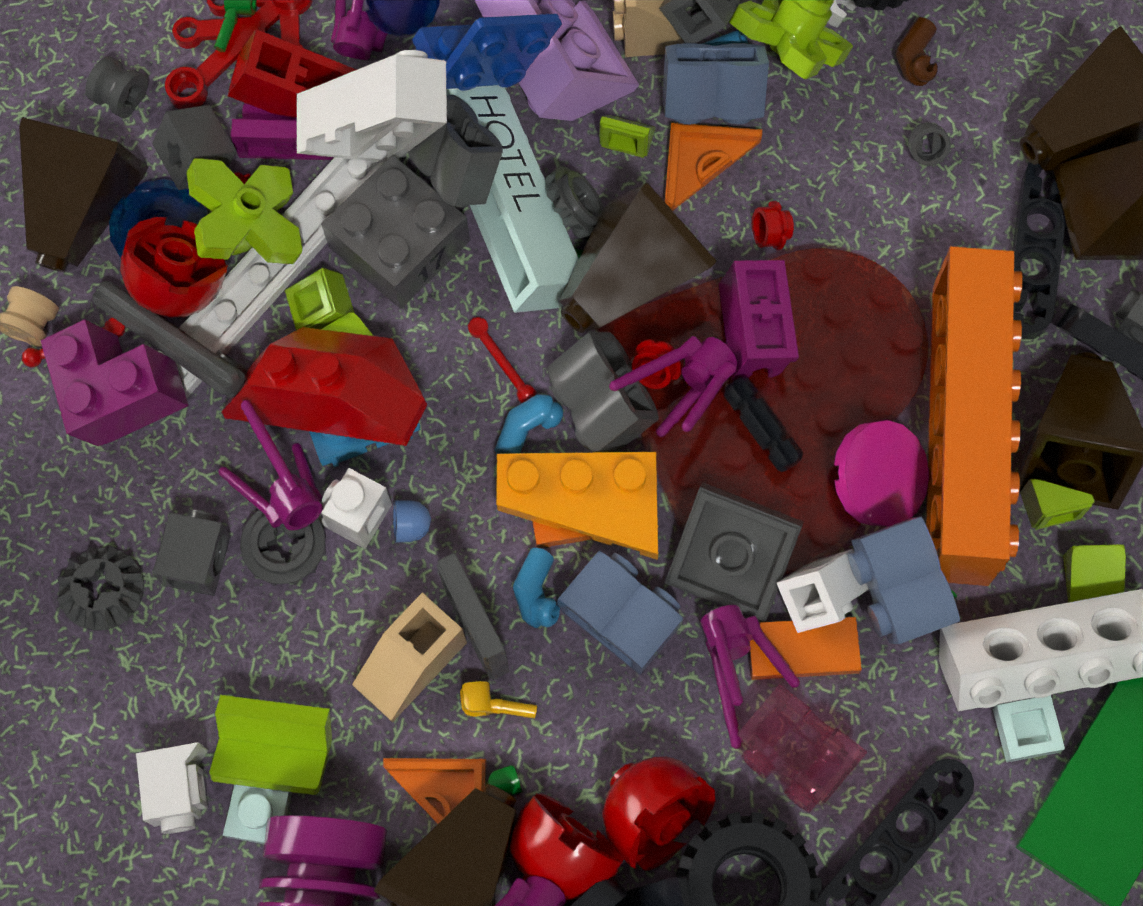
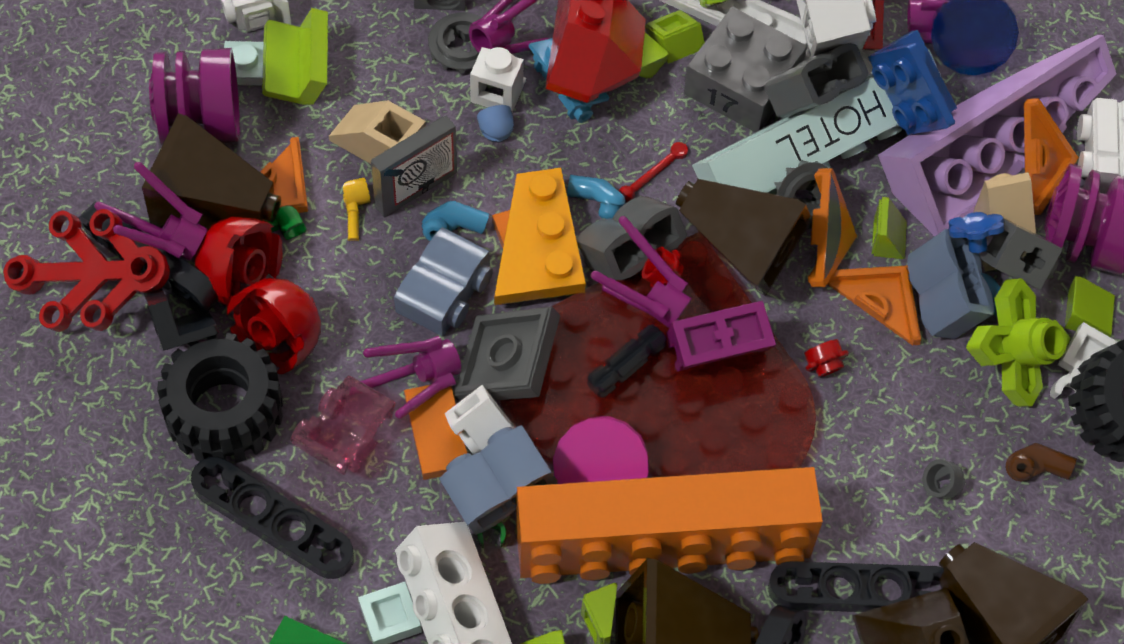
camera: 75 degrees right, 10 degrees down
none -> orange tile [808,168,857,287]
none -> blue plant [948,212,1004,253]

